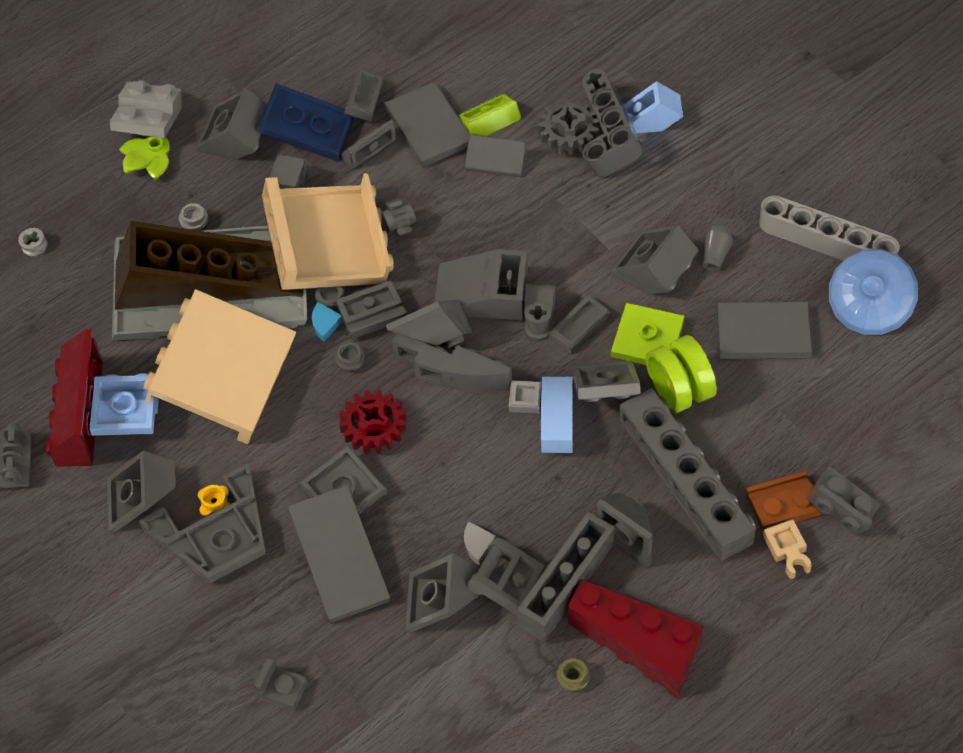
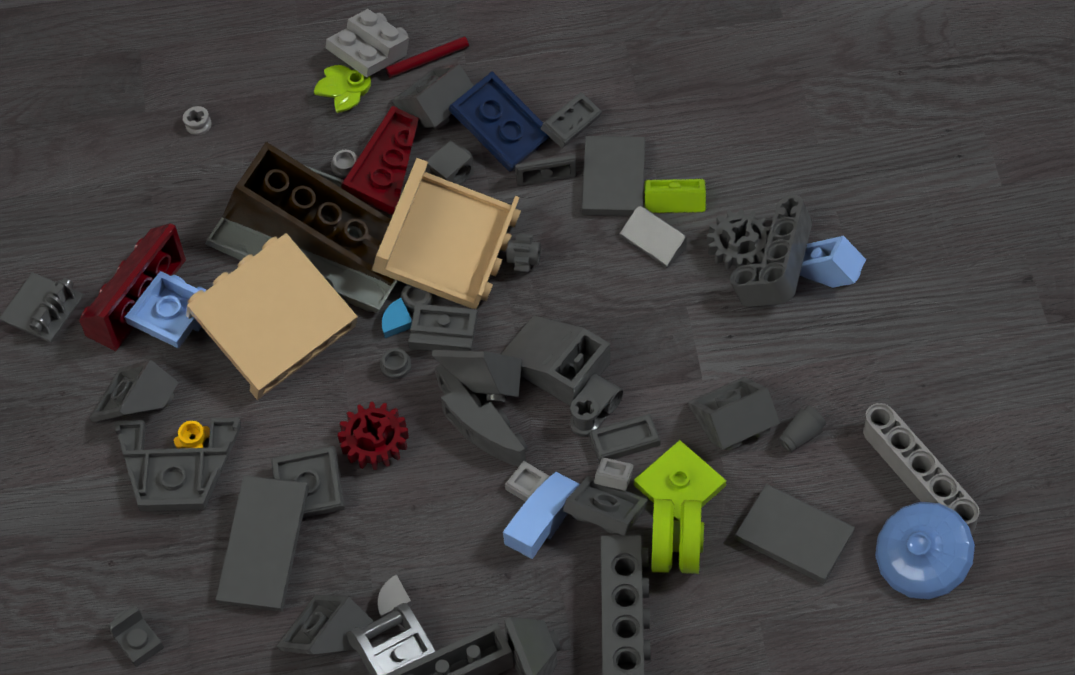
camera: 30 degrees right, 0 degrees up
none -> dark red wing [341,106,419,215]
none -> dark red bar [385,36,469,78]
none -> light grey tile [594,458,634,491]

